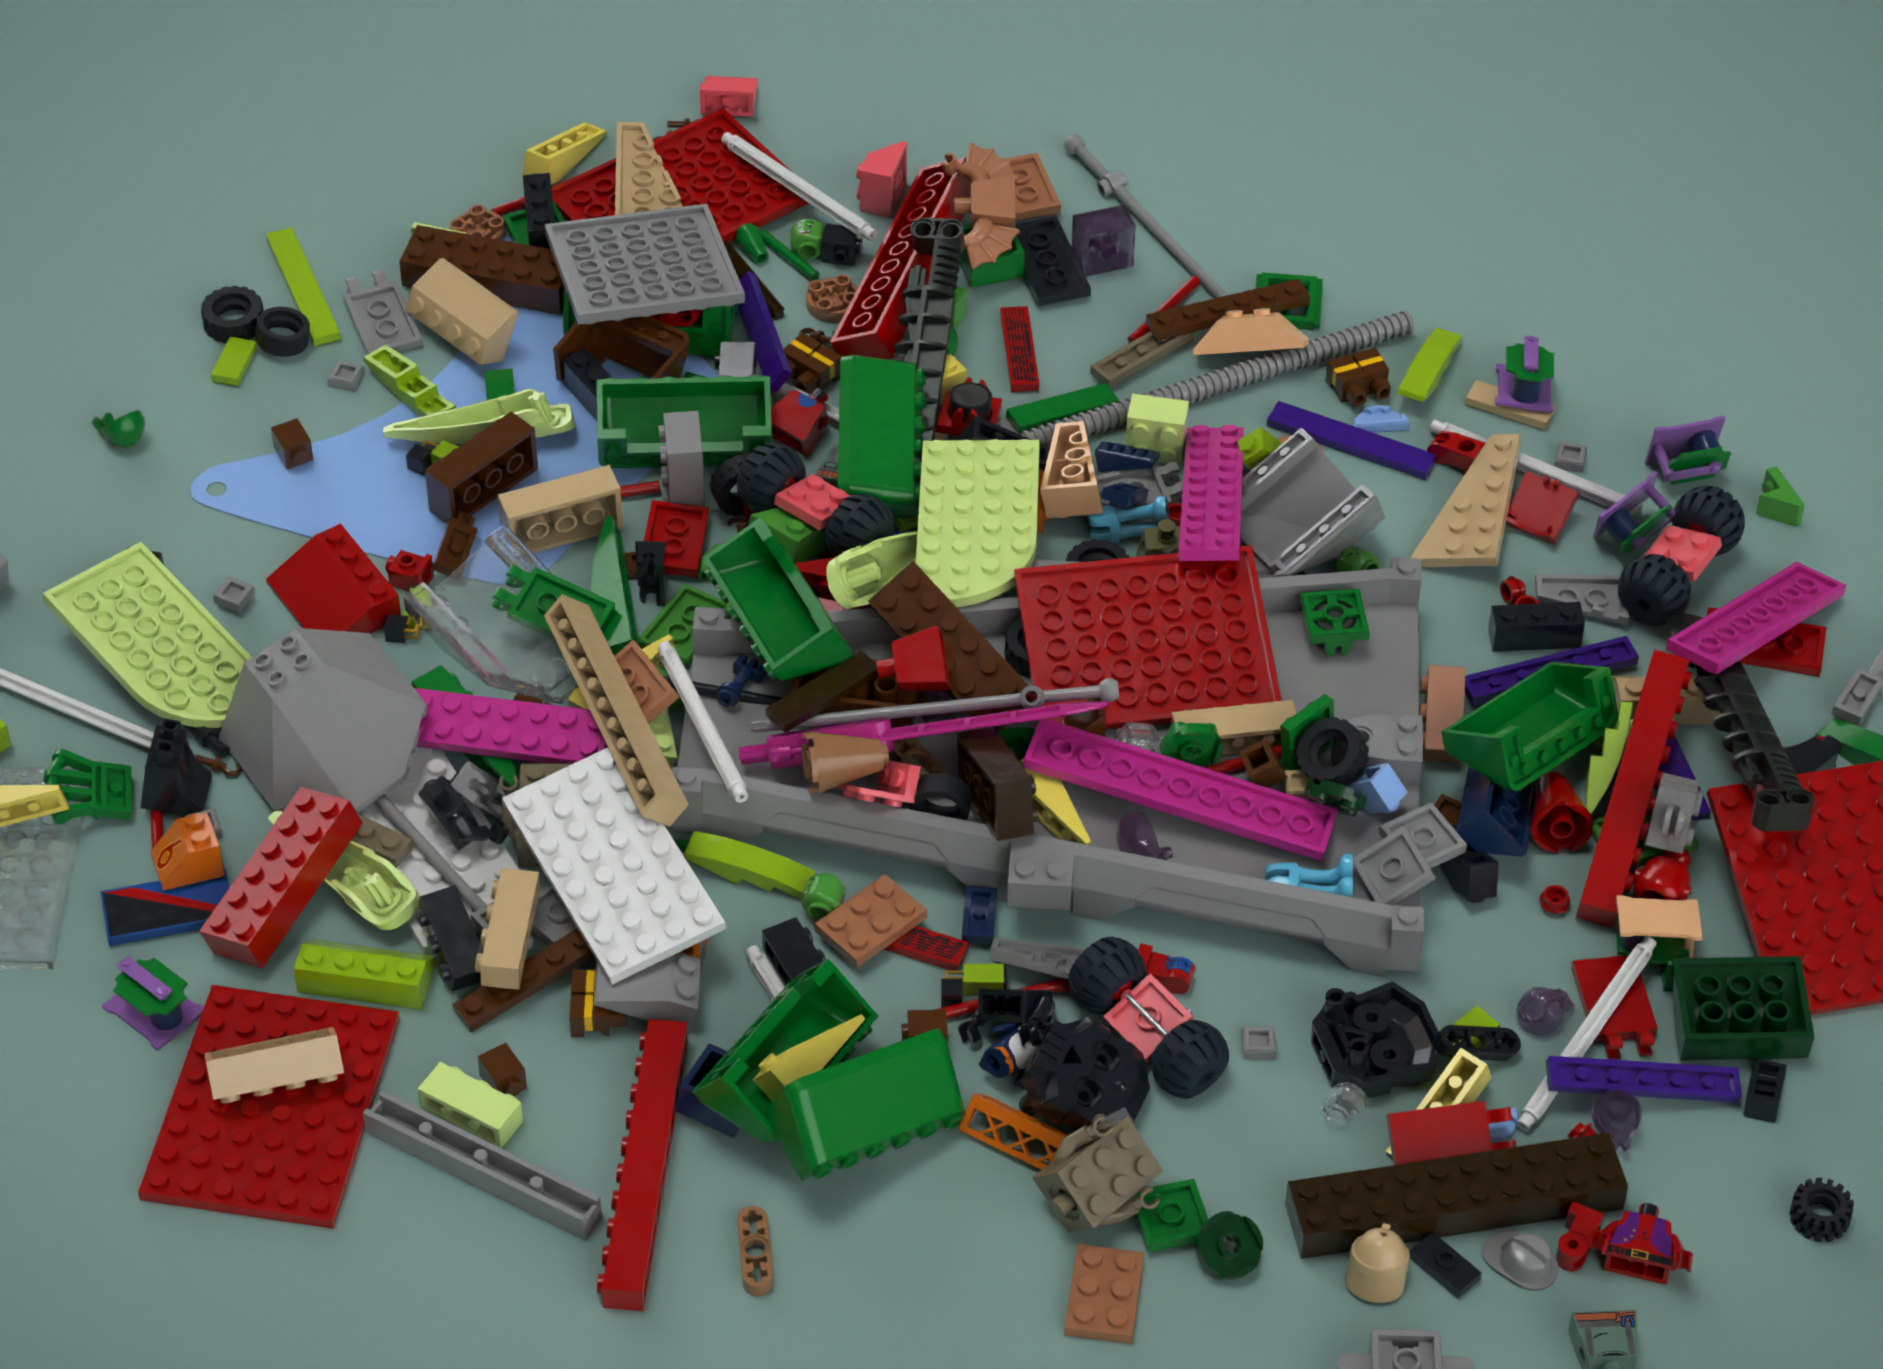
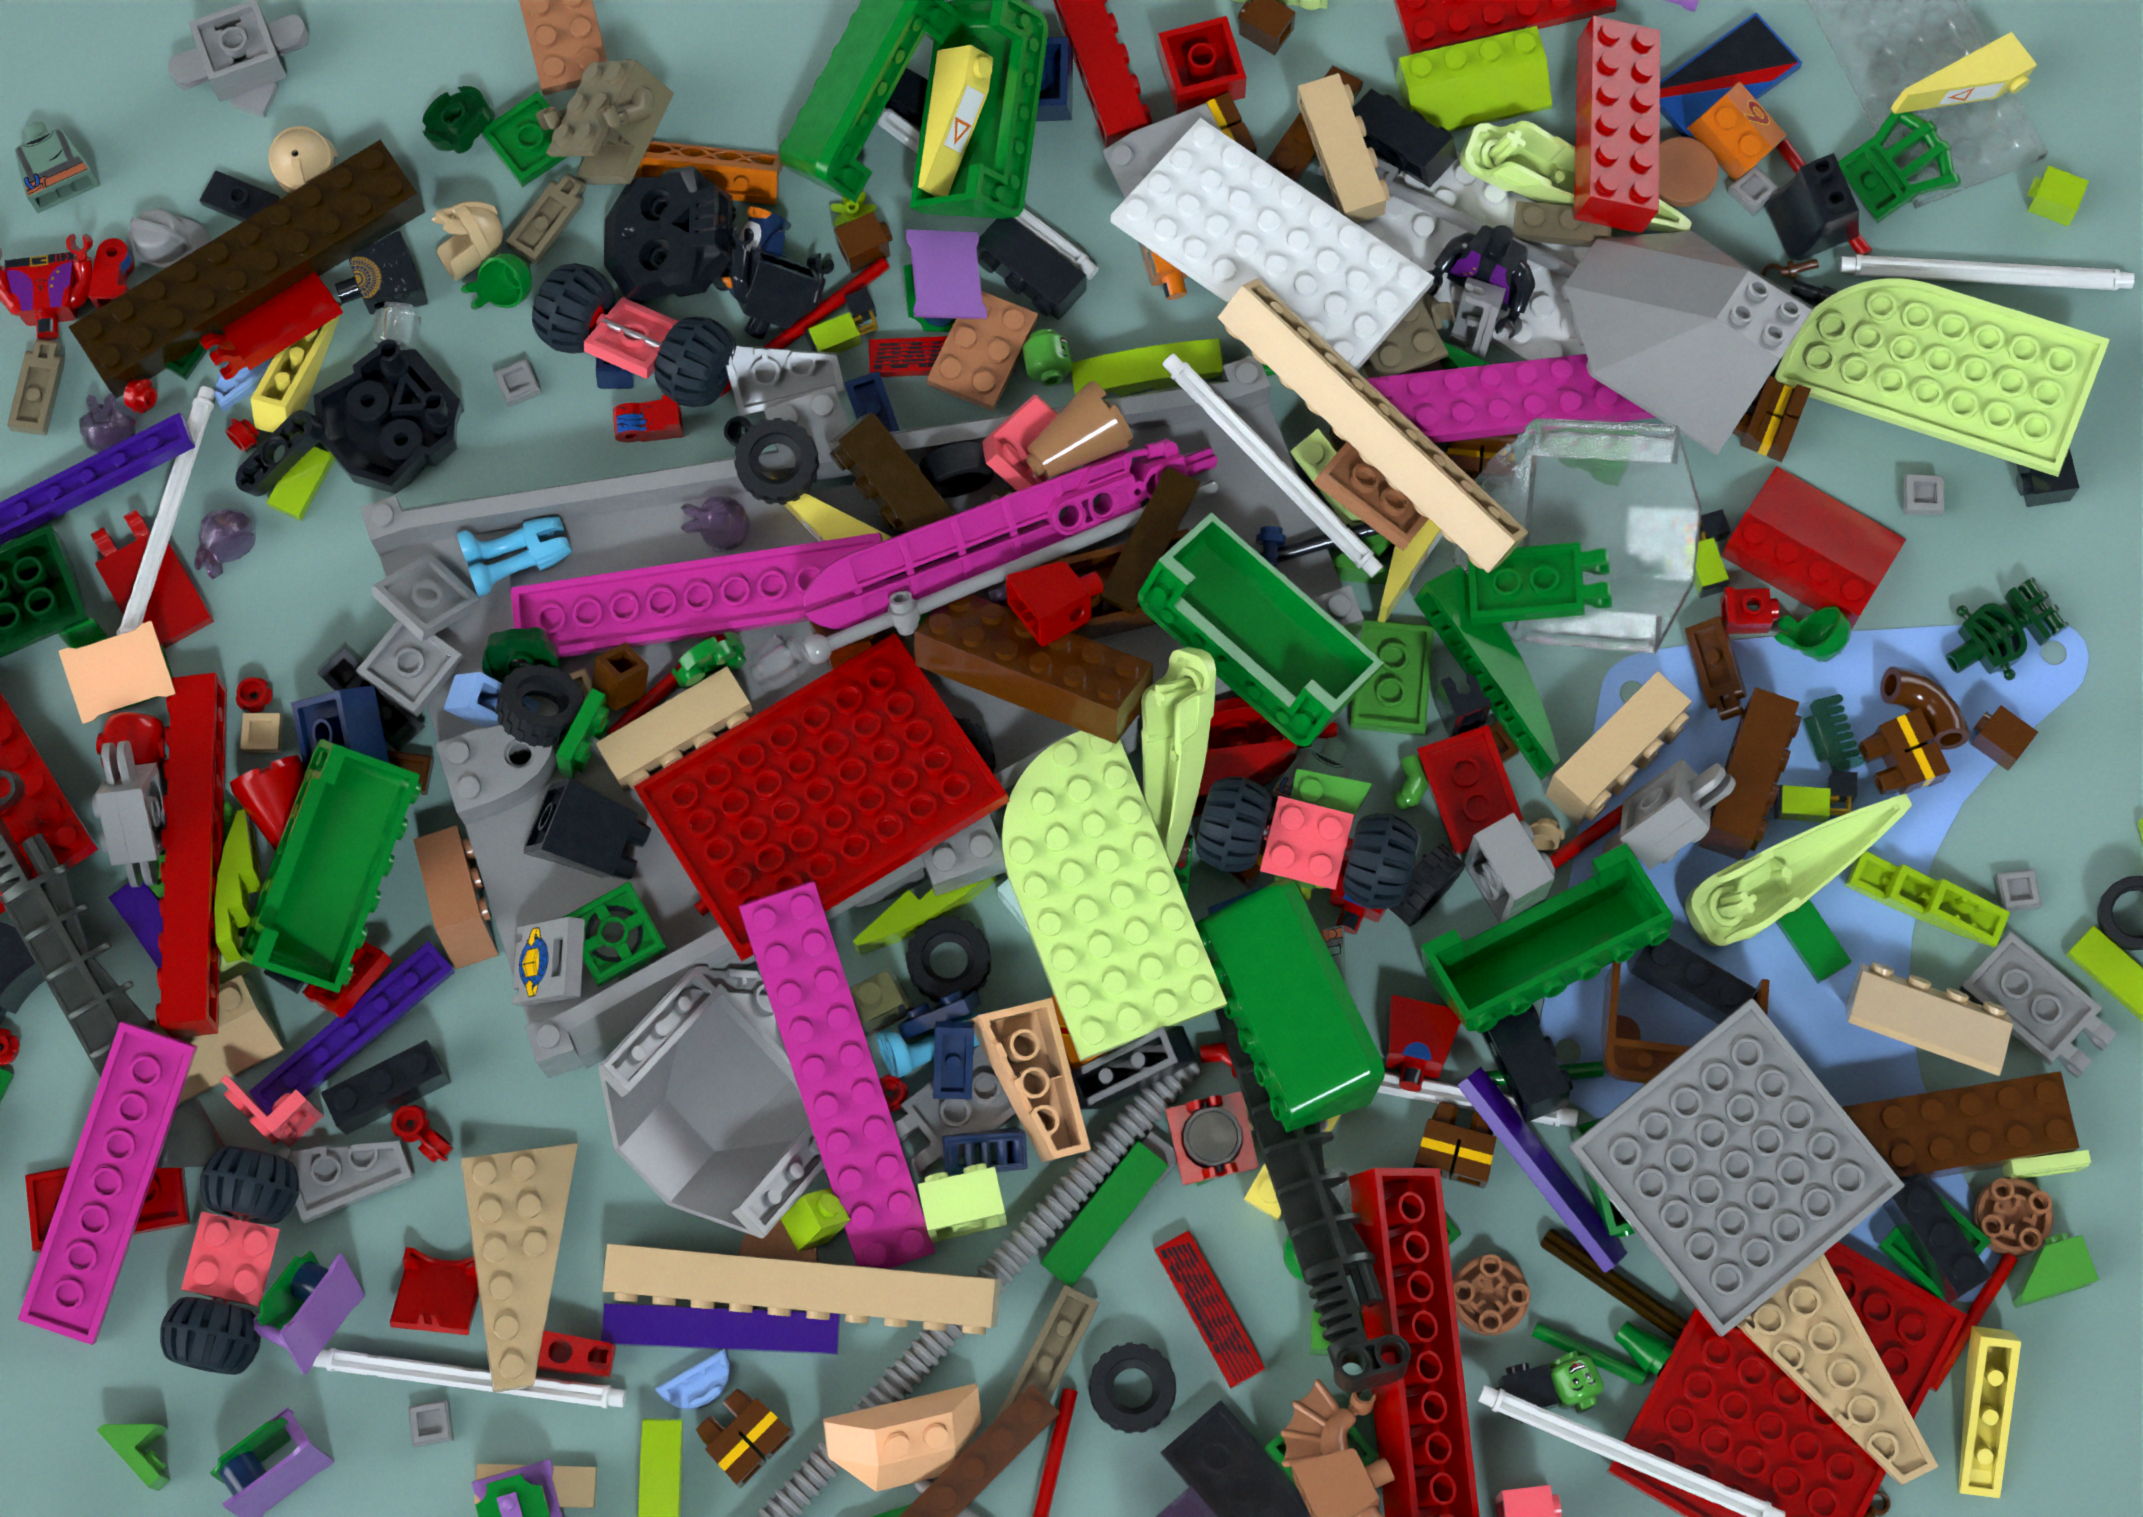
camera: 160 degrees right, 25 degrees up
reddish brown hand [799,328,832,344] -> none
none -> dark tan hinge [7,339,65,436]
none -> coral bracket [221,1075,324,1148]
none -> red plate [225,418,259,452]
none -> tan plate [240,713,283,753]
none -> black torso [335,231,428,315]
none -> tan helmet [431,201,503,281]
none -> green piece [461,253,532,310]
none -> dark tan hinge [506,173,587,265]
none -> light grey container [512,917,585,1006]
none -> black hips [523,778,651,880]
none -> tan brick [602,1244,1001,1335]
none -> black hinge [724,416,752,447]
none -> black tyre [734,418,820,505]
none -> dark blue plate [898,989,982,1040]
none -> medium lavender piece [903,229,987,332]
none -> black tyre [1089,1342,1176,1434]
none -> red brick [1158,16,1247,114]
none -> tan plate [1529,818,1565,852]
none -> light grey brick [1602,759,1736,870]
none -> nougat tile [1659,137,1719,207]
none -> green piece [1774,606,1851,662]
none -> clear green piece [1803,694,1865,771]
none -> reddish brown hips [1858,708,1951,795]
none -> reddish brown cylinder [1880,667,1970,750]
none -> dark green torso [1946,577,2069,681]
none -> bright green slope [2013,1232,2099,1308]

